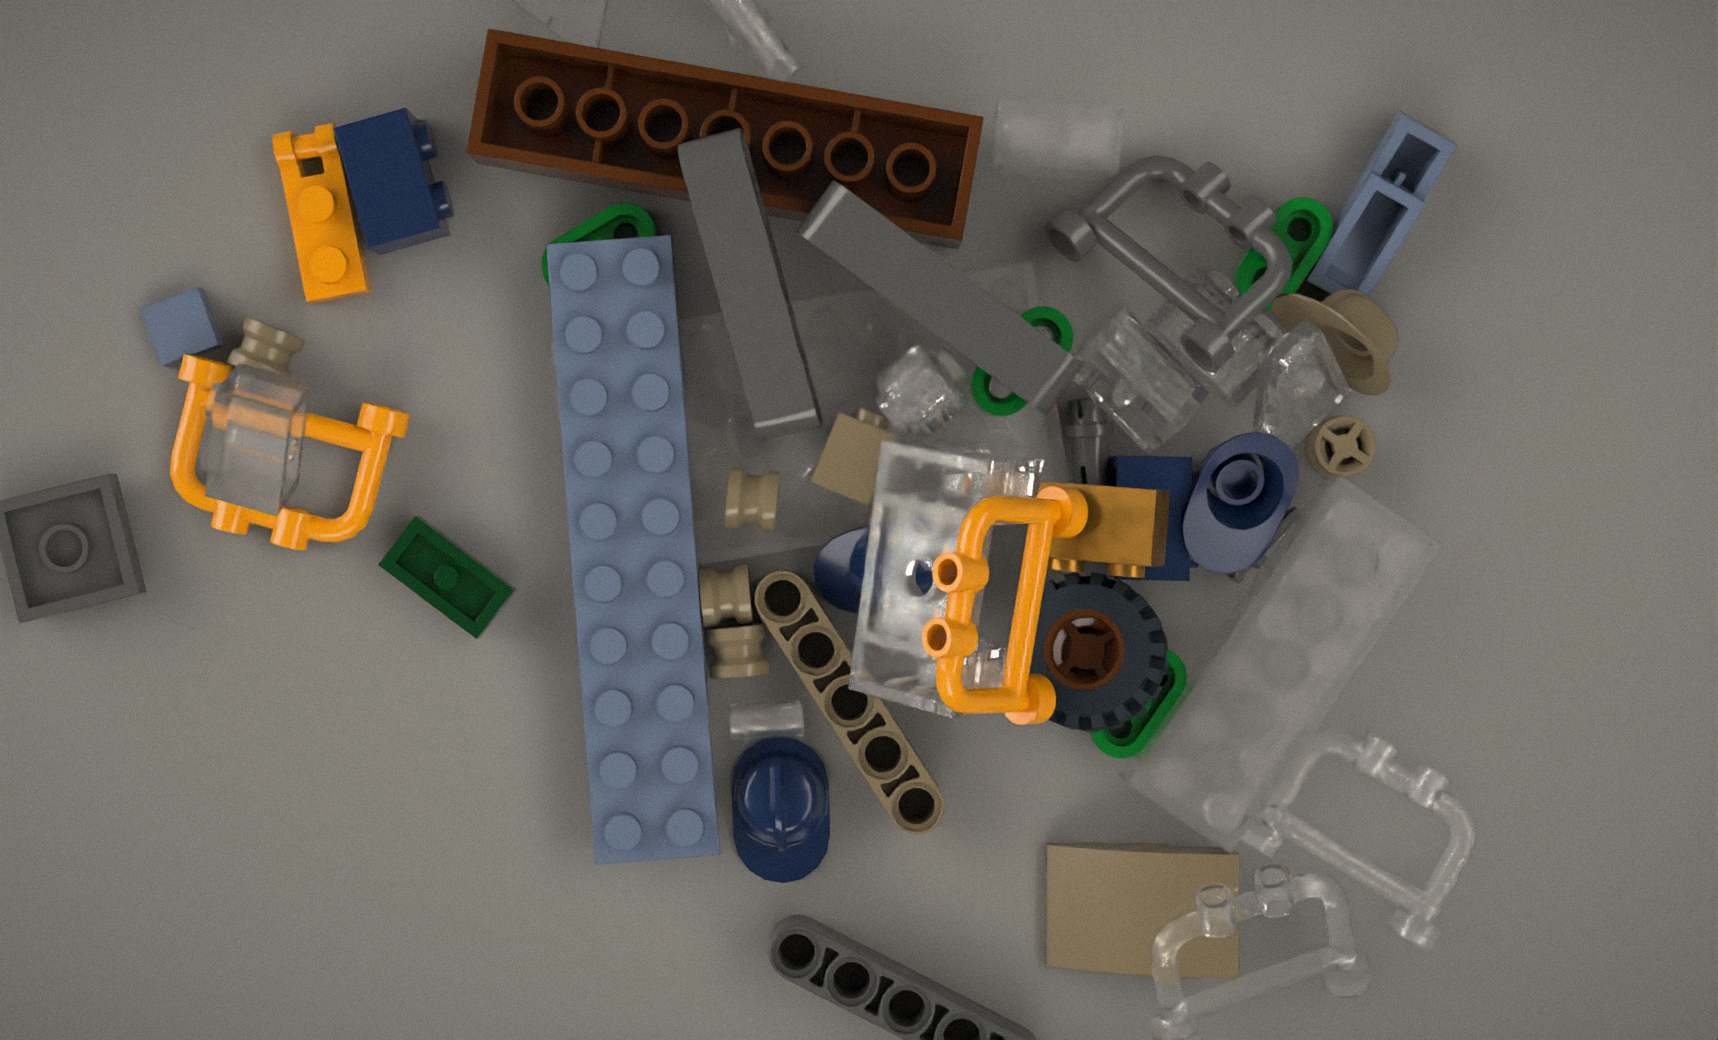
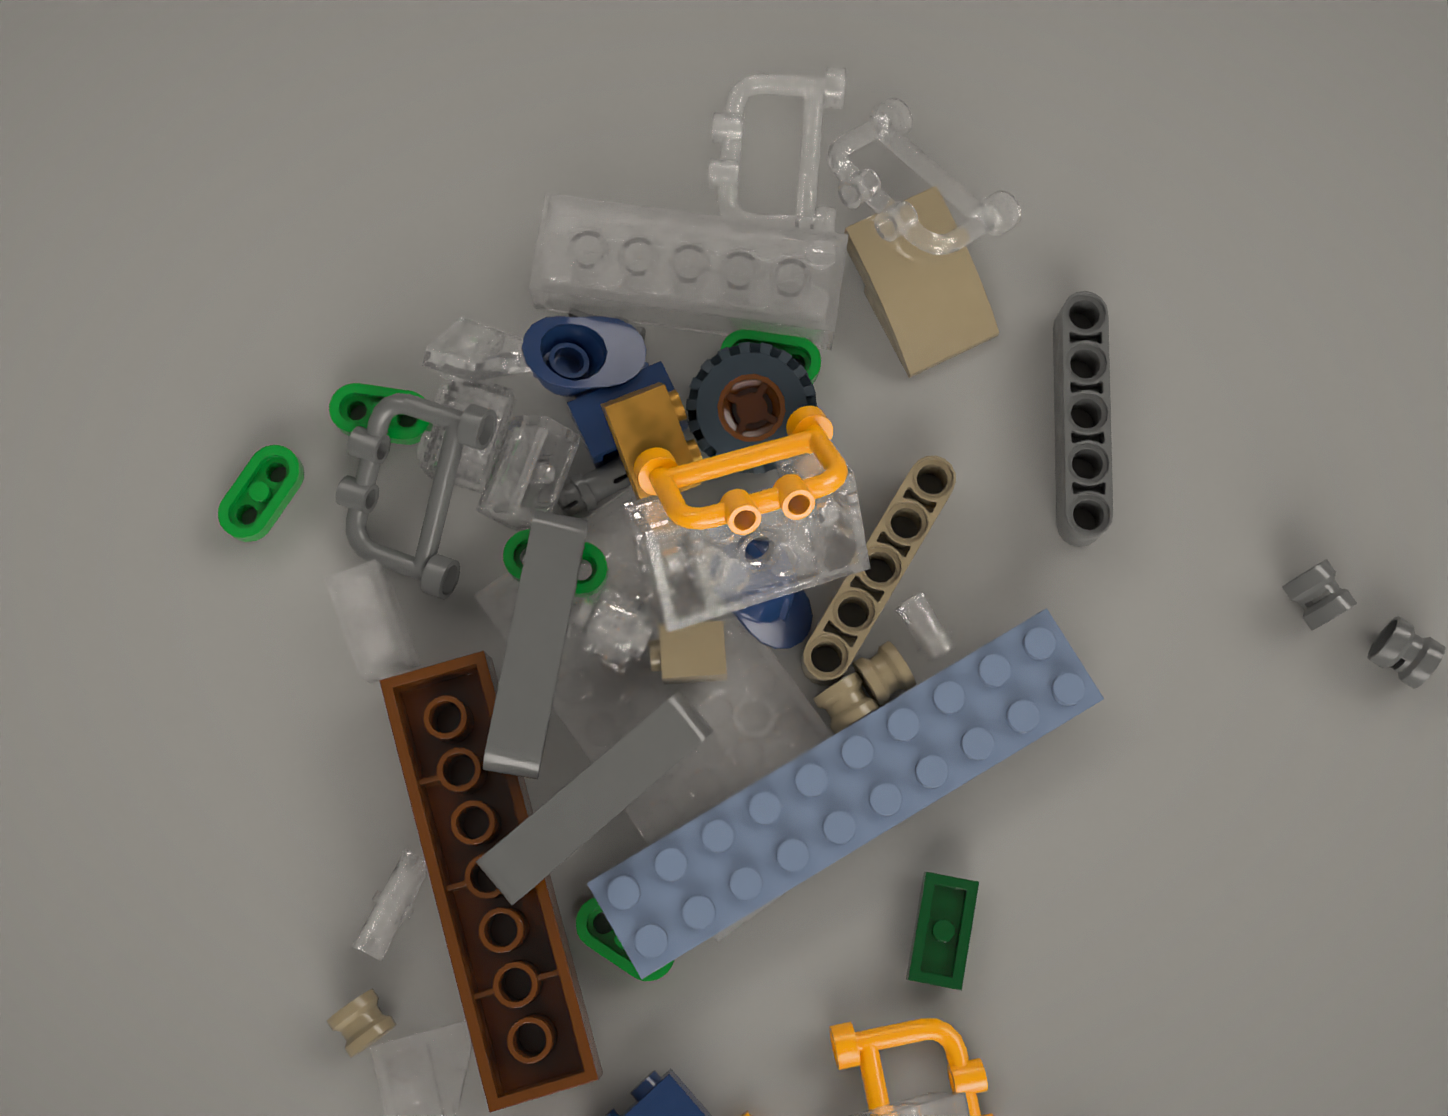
camera: 120 degrees left, 10 degrees down
dark tan wheel [725,467,781,533] -> none
dark blue piece [732,736,830,883] -> none
dark tan piece [1271,289,1399,396] -> none
dark tan wheel [1305,416,1376,477] -> none
sand blue slope [1306,110,1458,296] -> none
none -> green plate [218,445,304,542]

